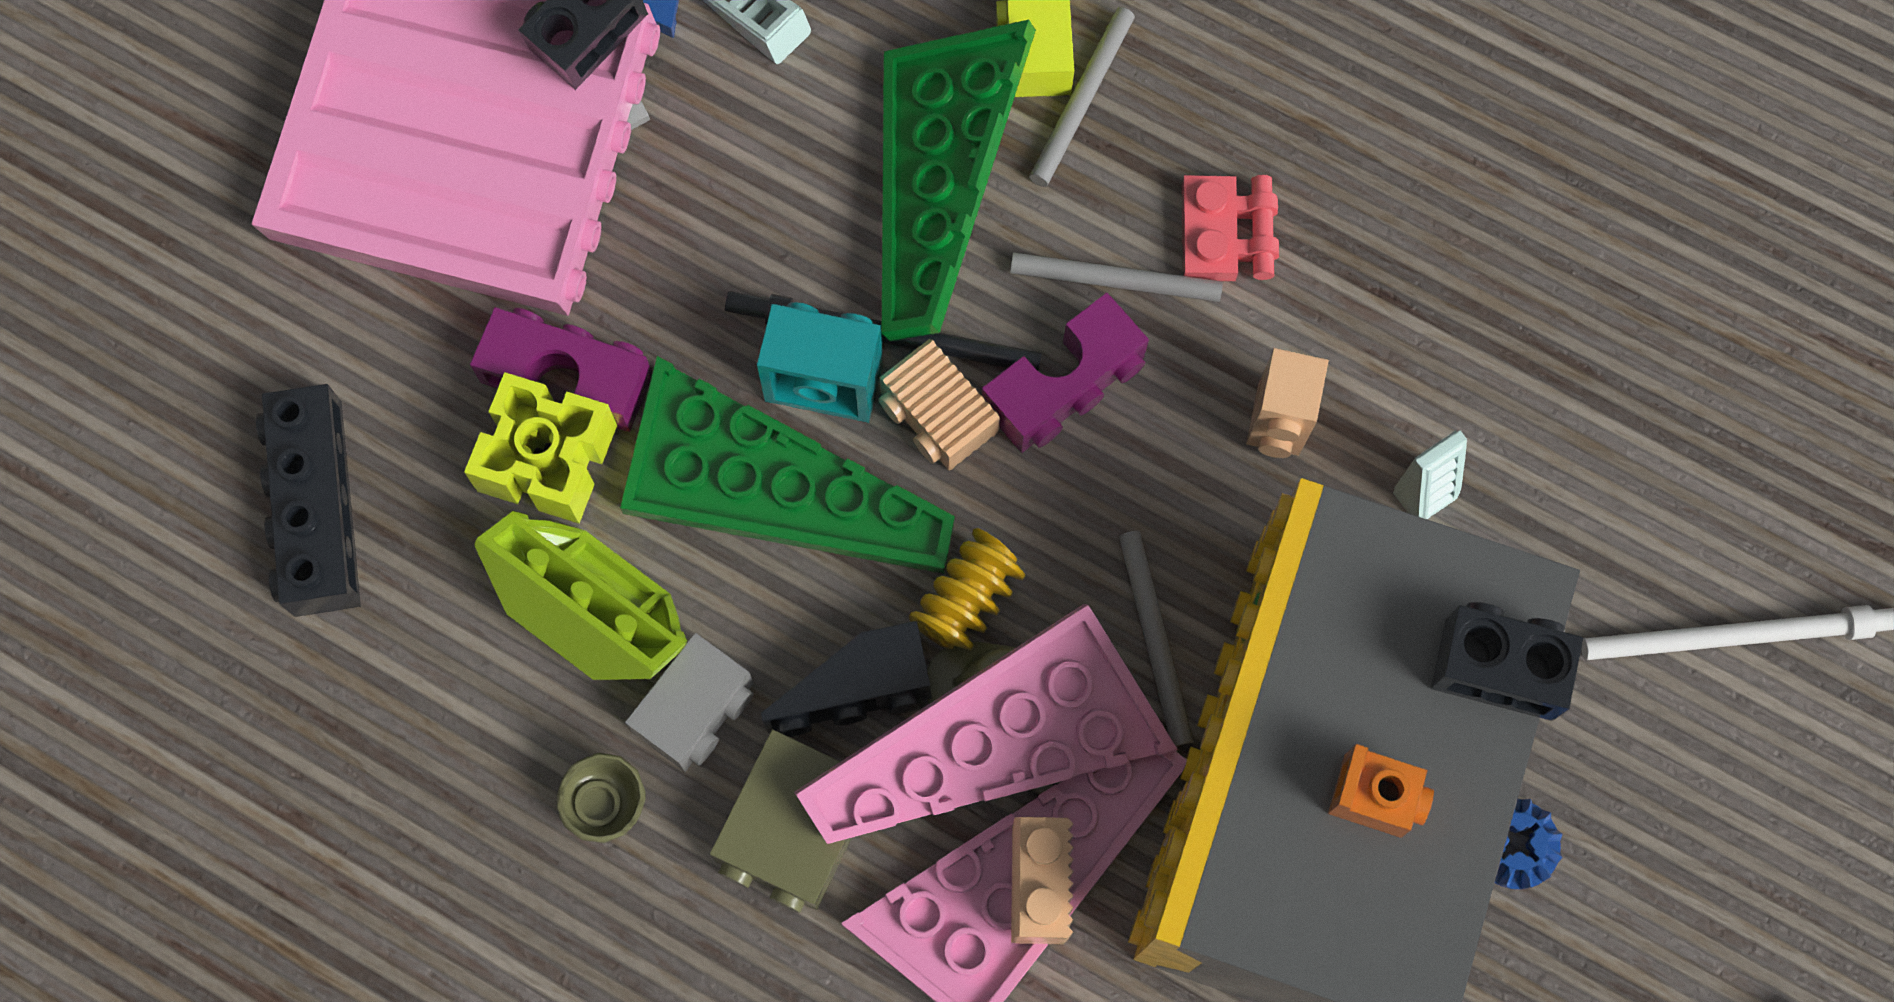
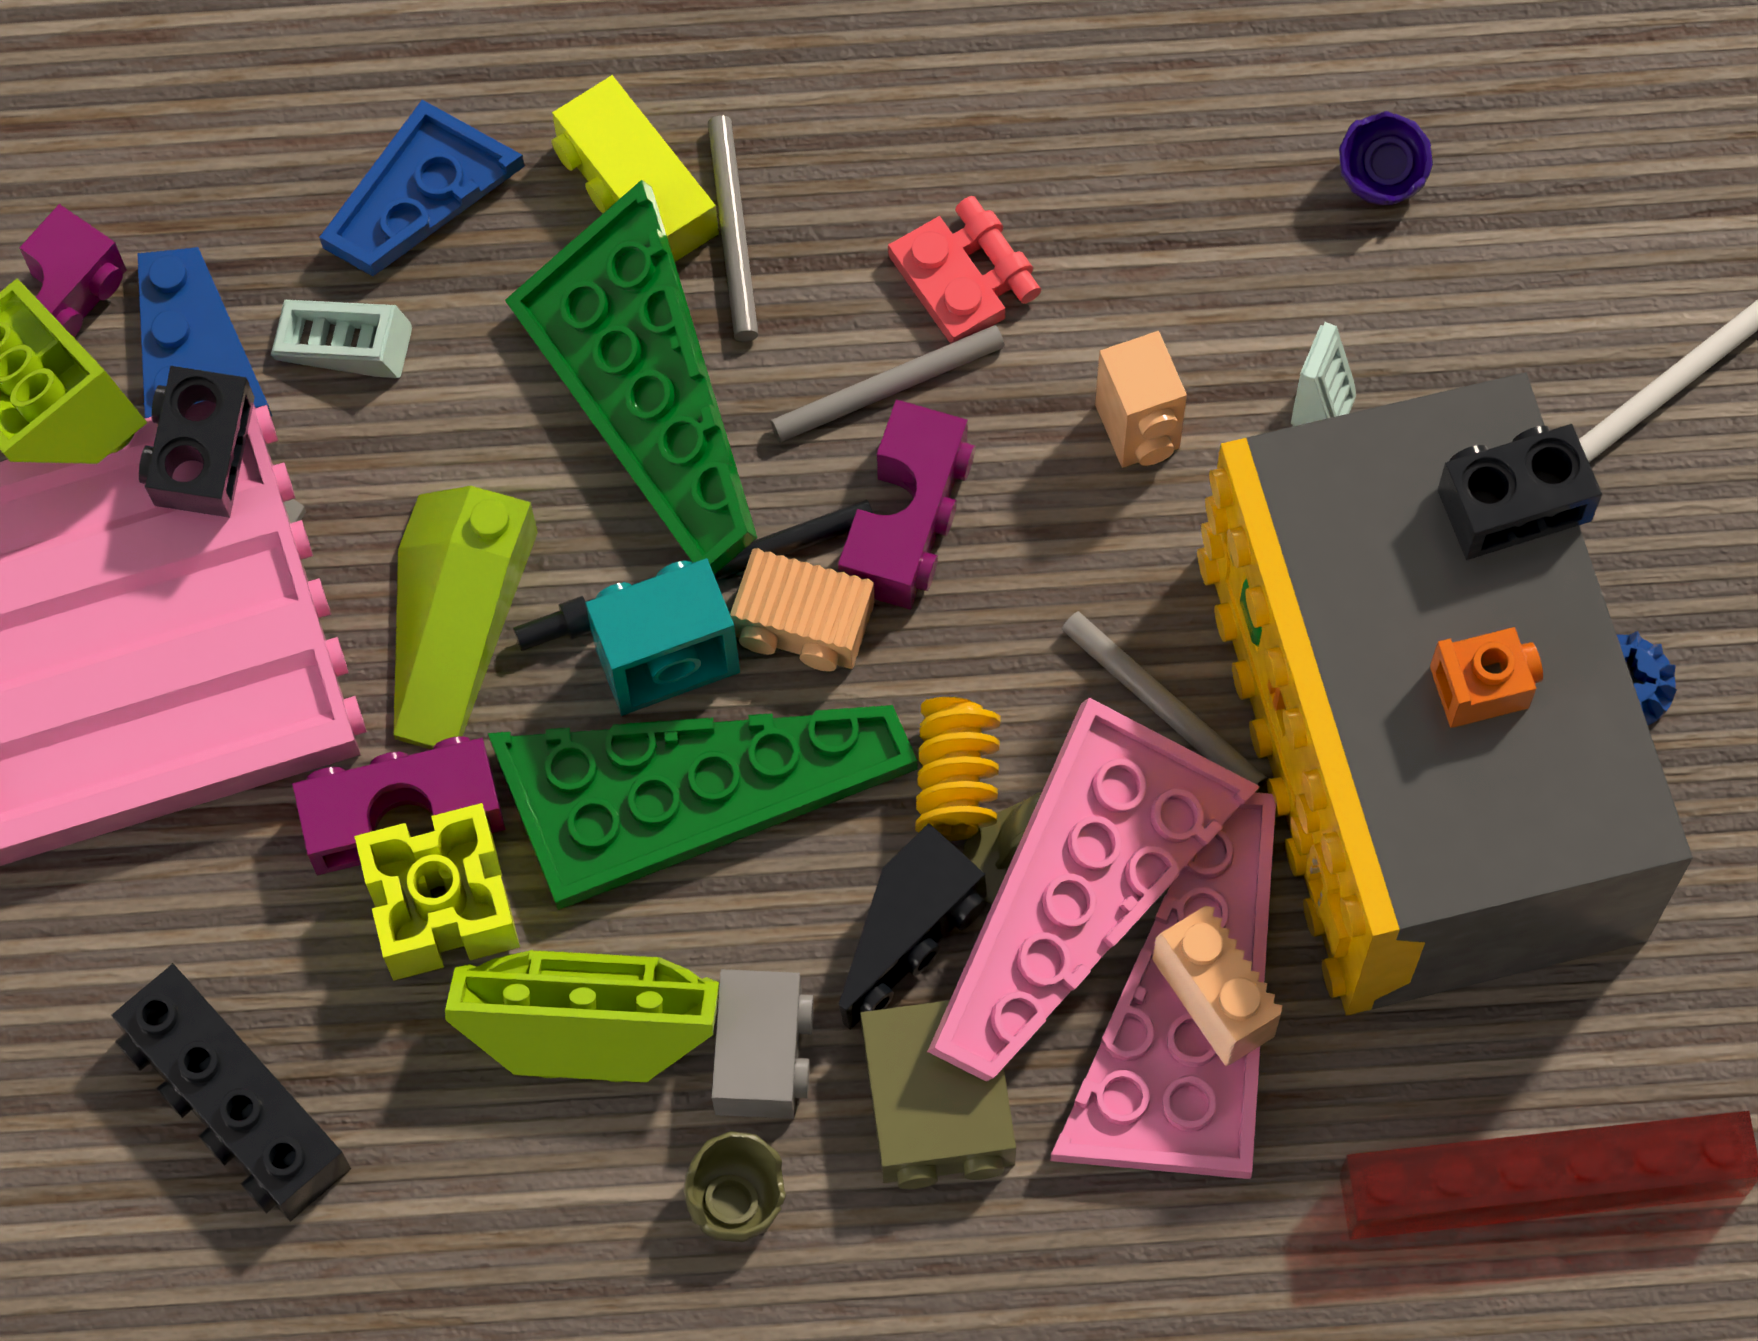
camera: 30 degrees left, 5 degrees down
none -> lime wedge [394,486,538,750]
none -> dark purple hair [1339,111,1433,205]

